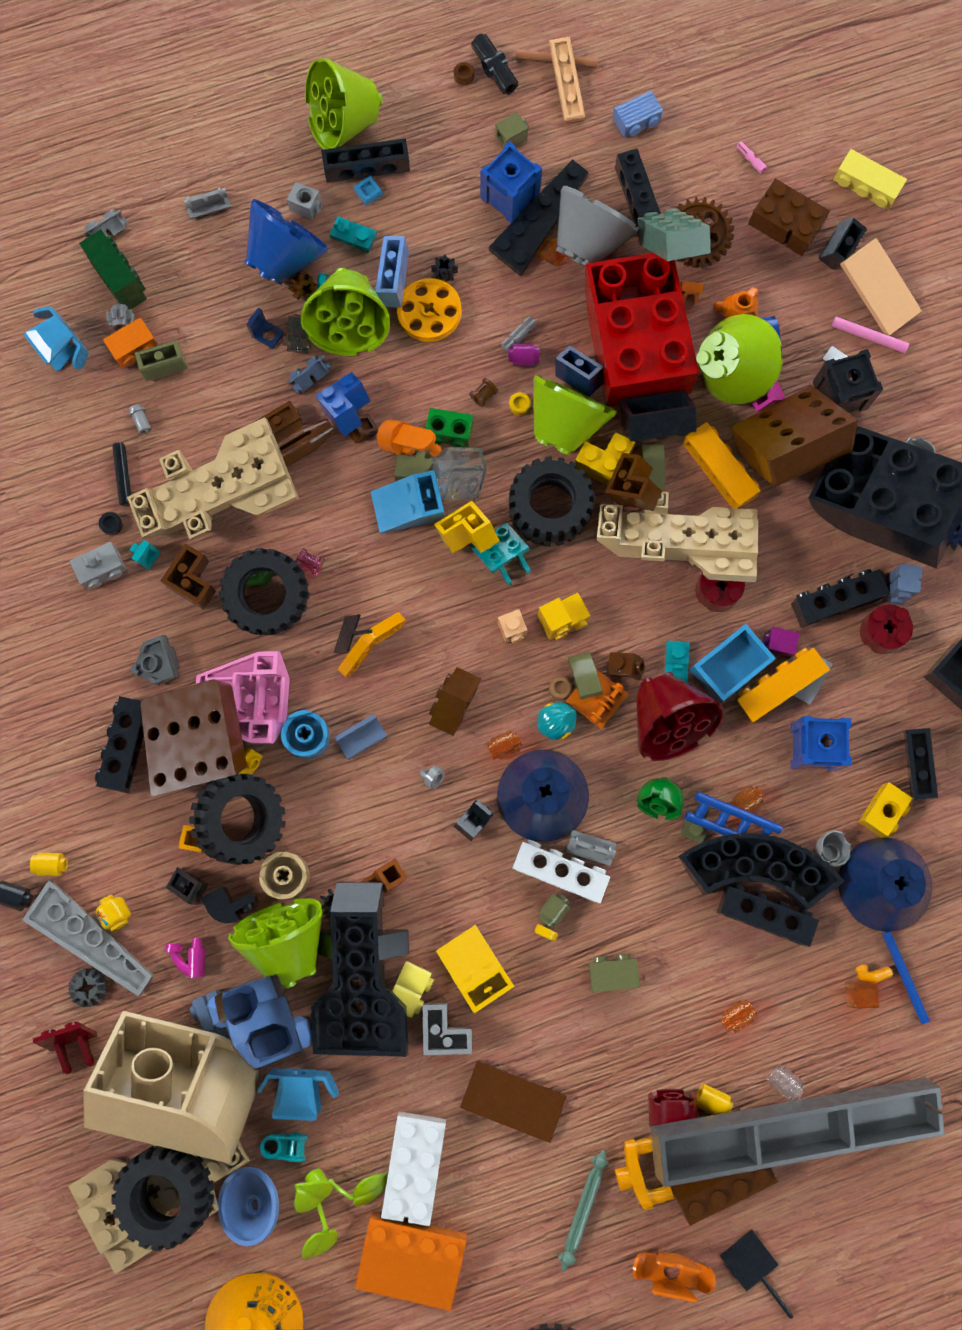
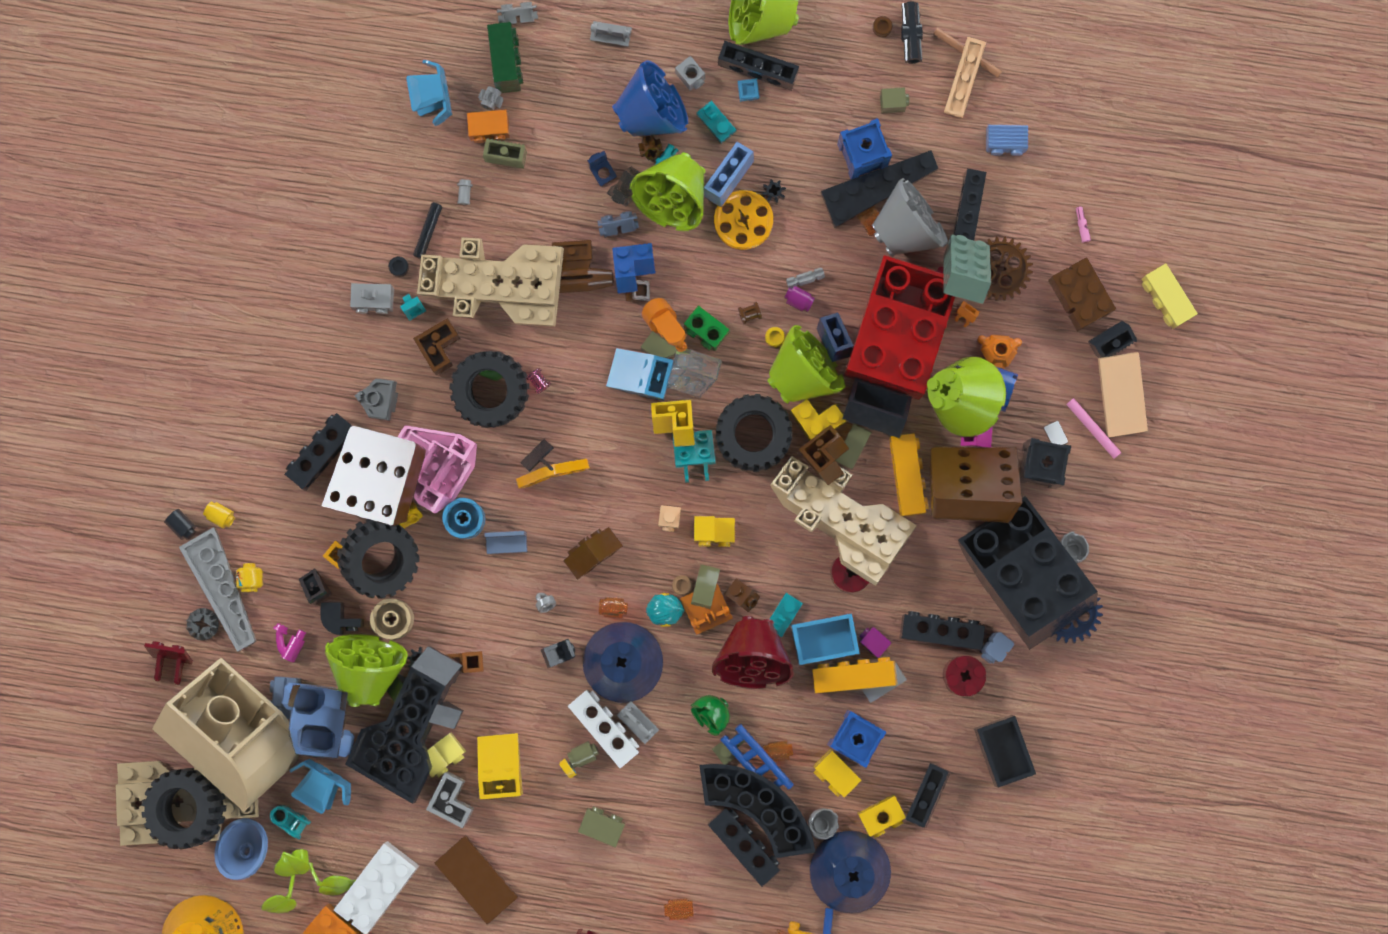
camera: 30 degrees right, 5 degrees up
none -> yellow brick [813,749,861,798]

